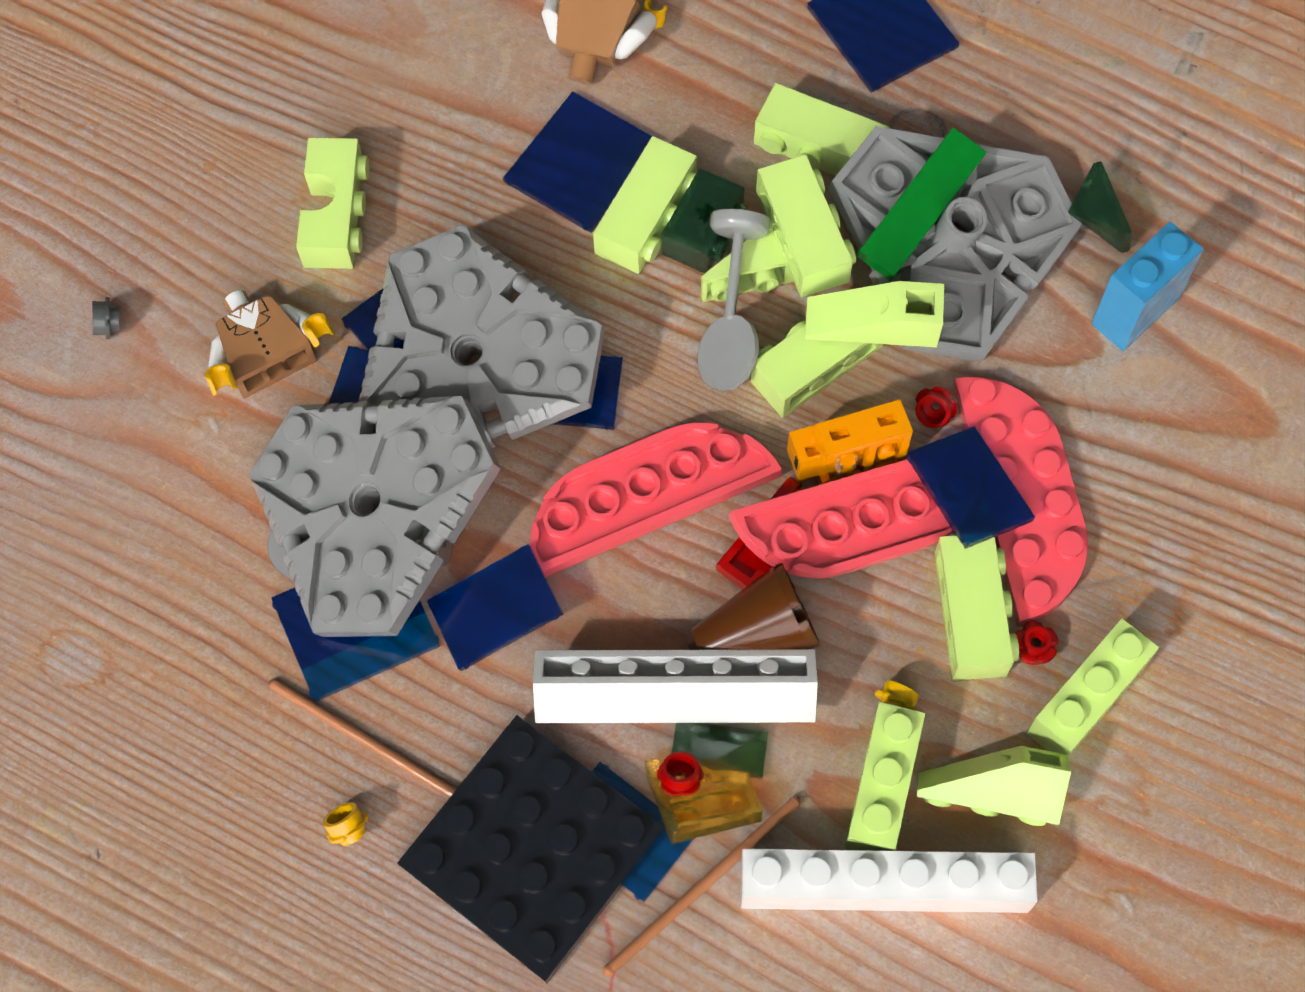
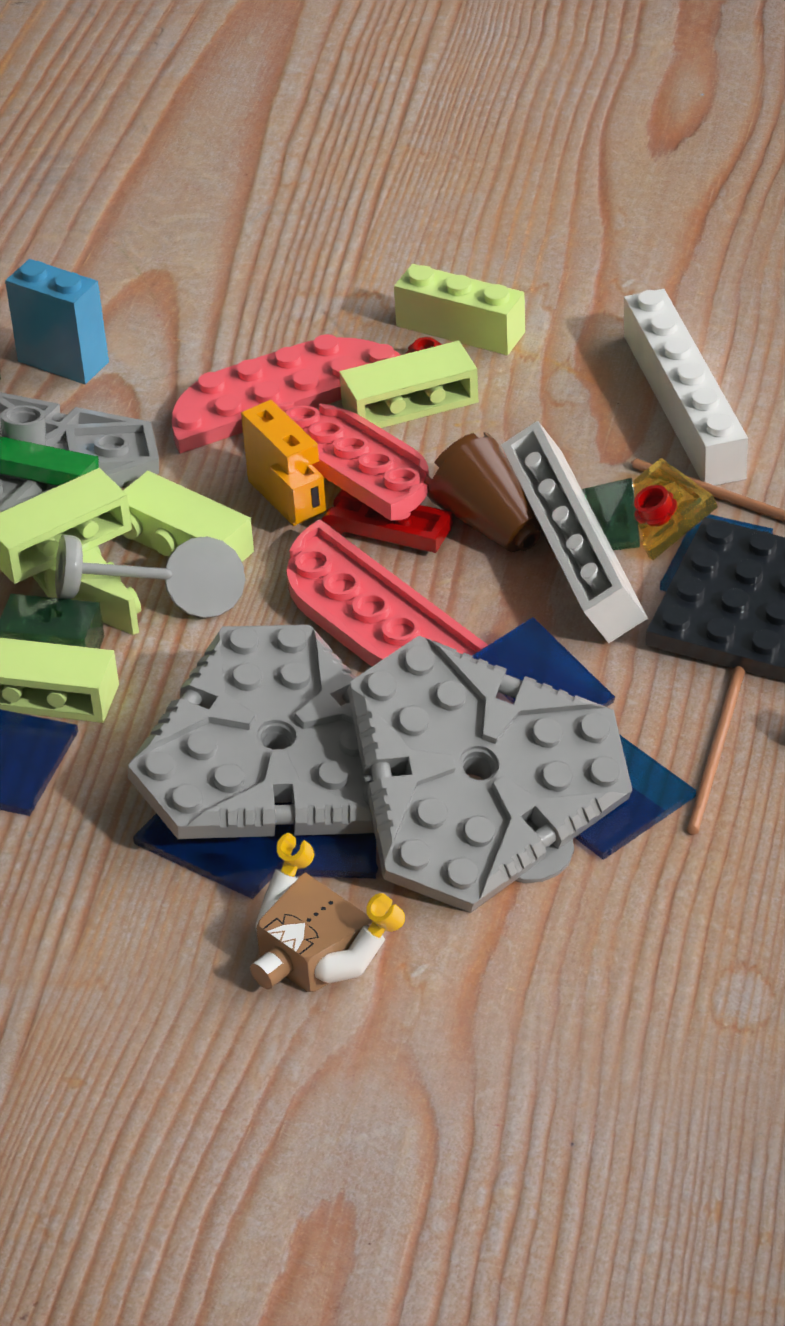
camera: 105 degrees left, 25 degrees down
dark grey plate [92,297,119,339] -> none
yellowish green arch [296,138,369,269] -> none
yellowish green slope [805,281,944,347] -> none
yellowish green brick [844,702,925,851] -> none
yellow plate [875,680,920,711] -> none
clear blue piece [906,426,1035,549] -> none
red plate [915,386,958,428] -> none
yellowish green slope [916,746,1071,826] -> none

